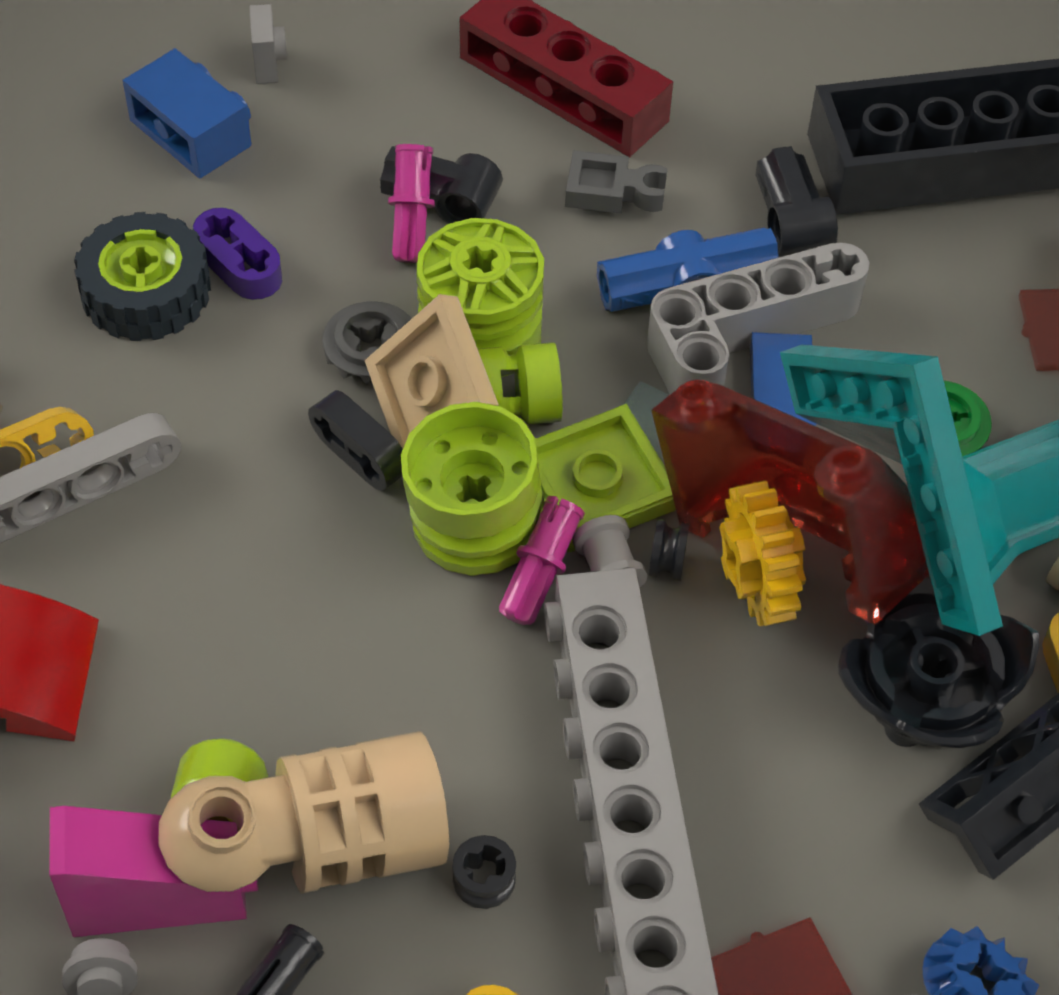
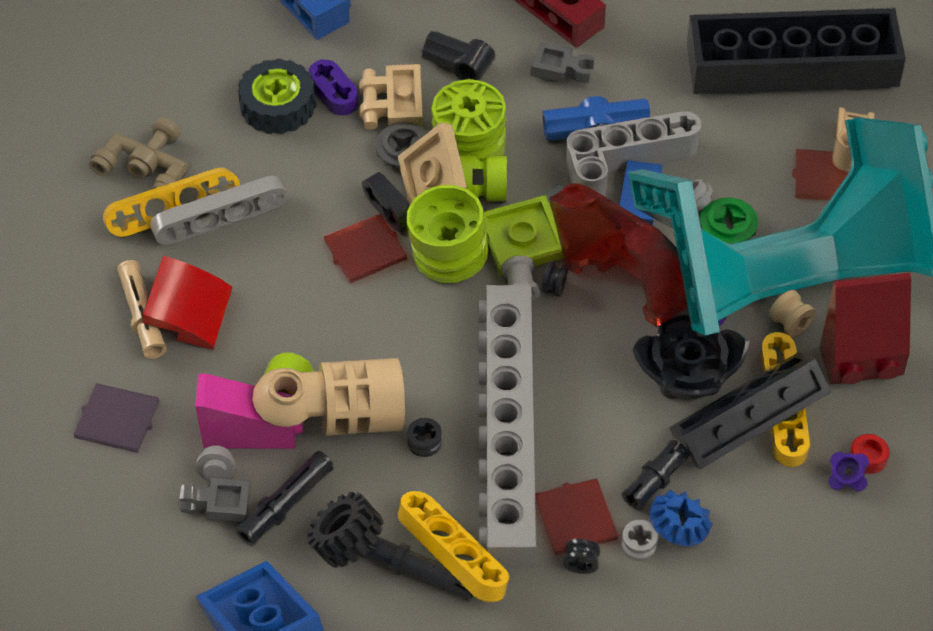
camera: 10 degrees right, 0 degrees up
dark pink axle [388,144,434,263] -> none
dark pink axle [499,496,585,625] -> none
yellow gear [719,481,806,626] -> none
black piece [755,146,838,256] -> none
none -> clear red piece [324,213,407,283]
none -> tan plate [359,64,423,130]
none -> black pin [622,440,689,510]

